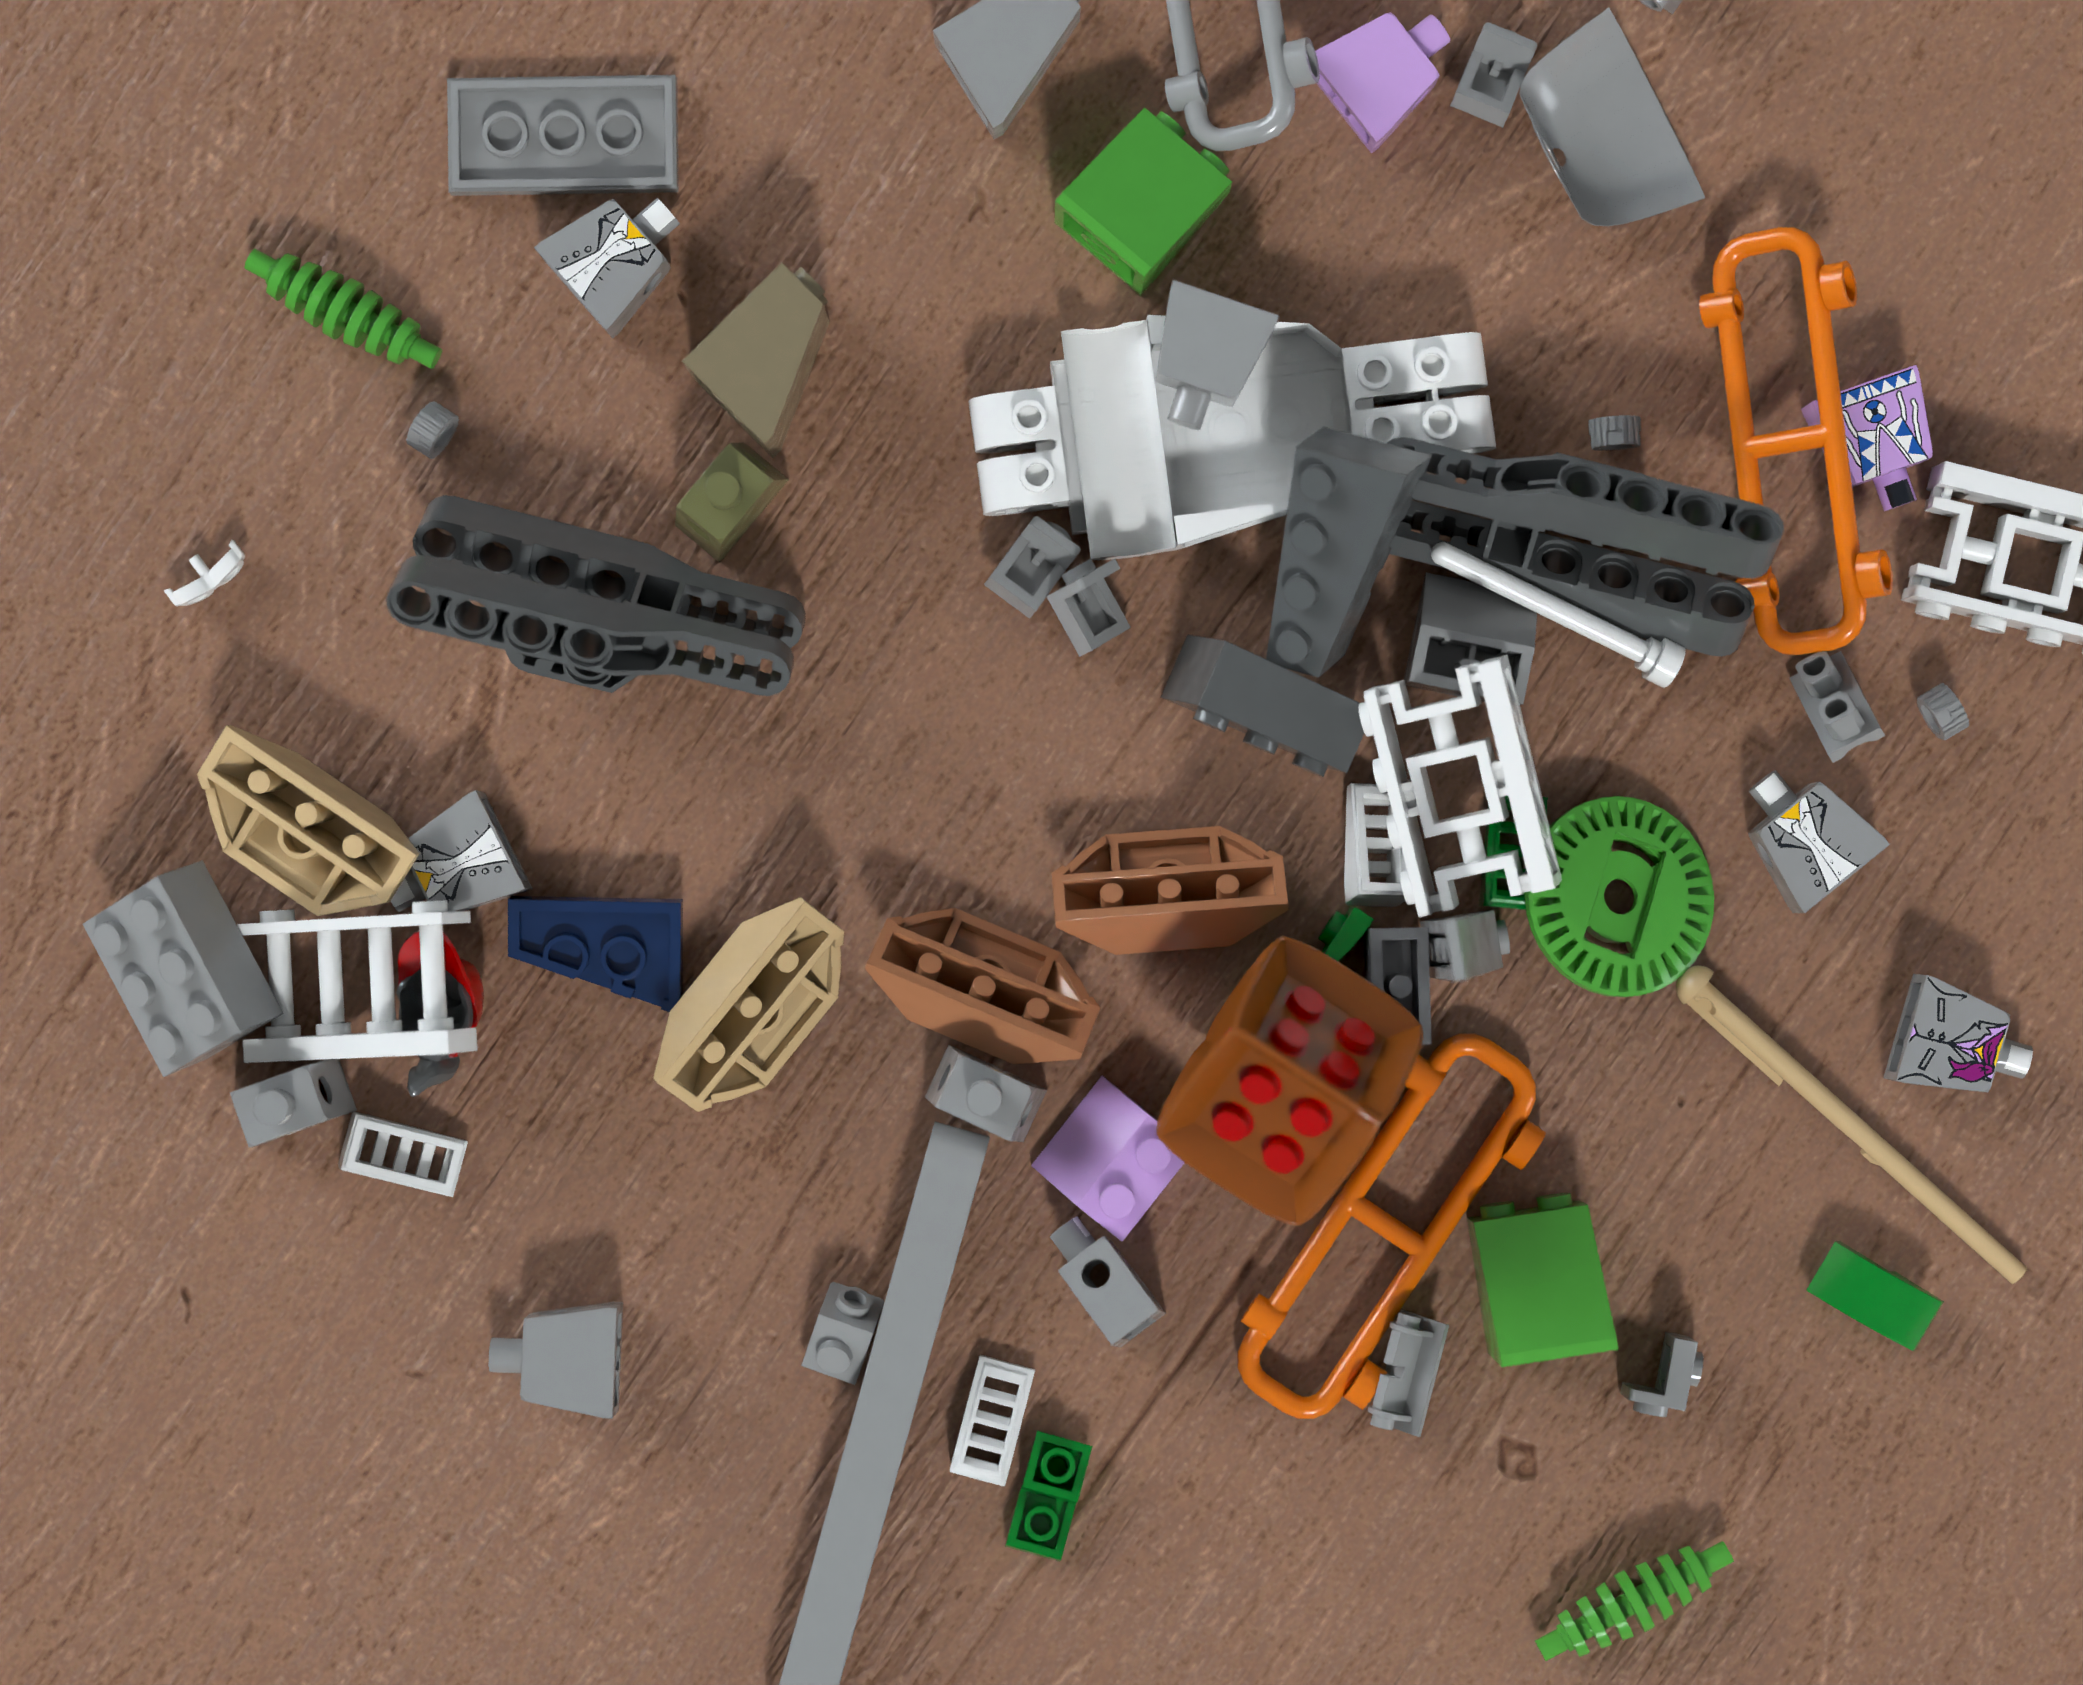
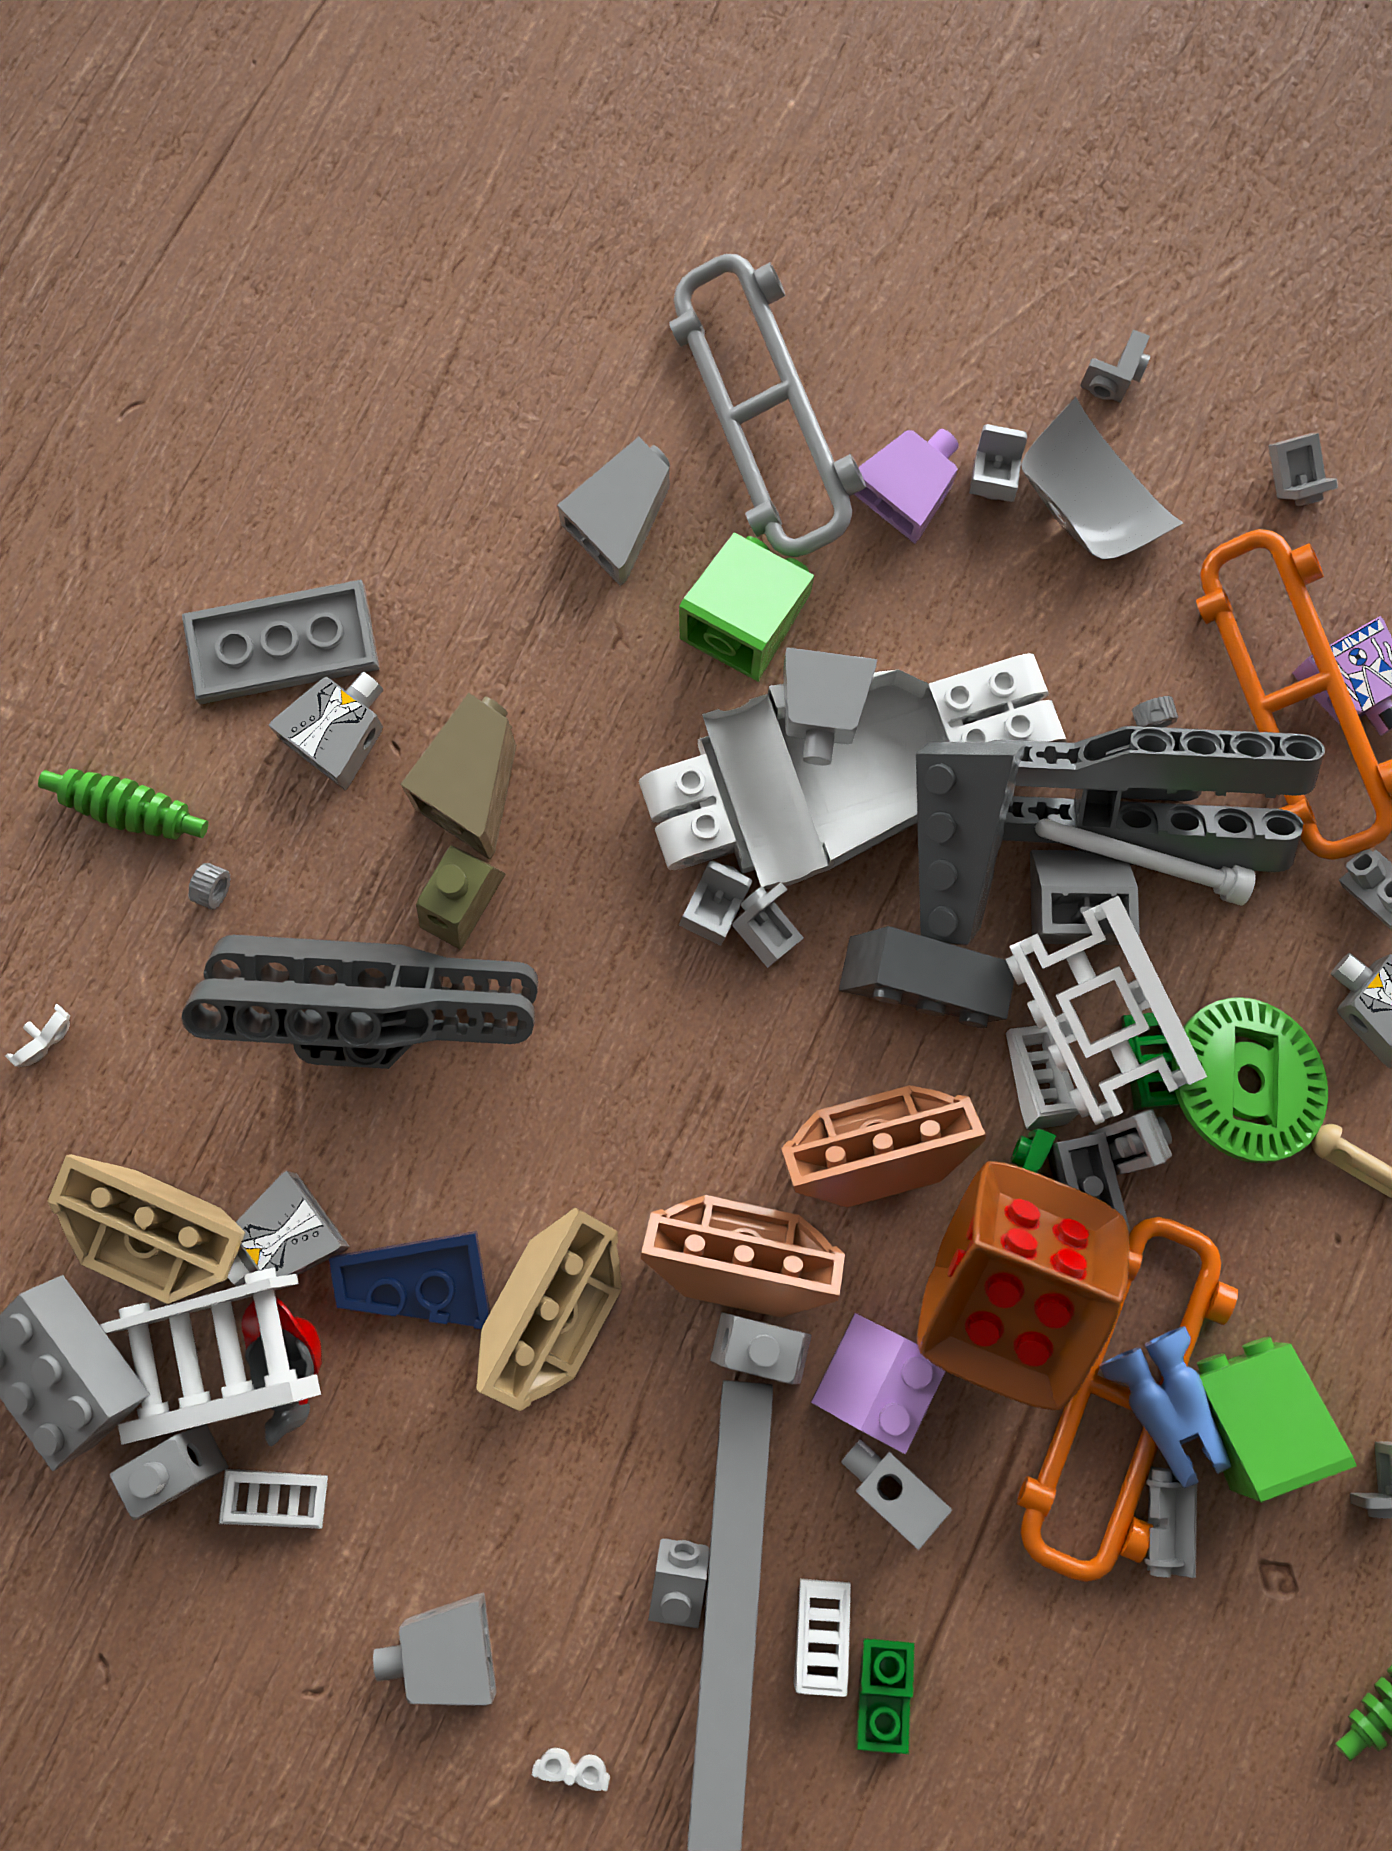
camera: 10 degrees left, 10 degrees down
none -> white piece [532,1748,610,1791]
none -> medium blue piece [1099,1326,1232,1488]
none -> light grey bracket [1268,433,1338,506]

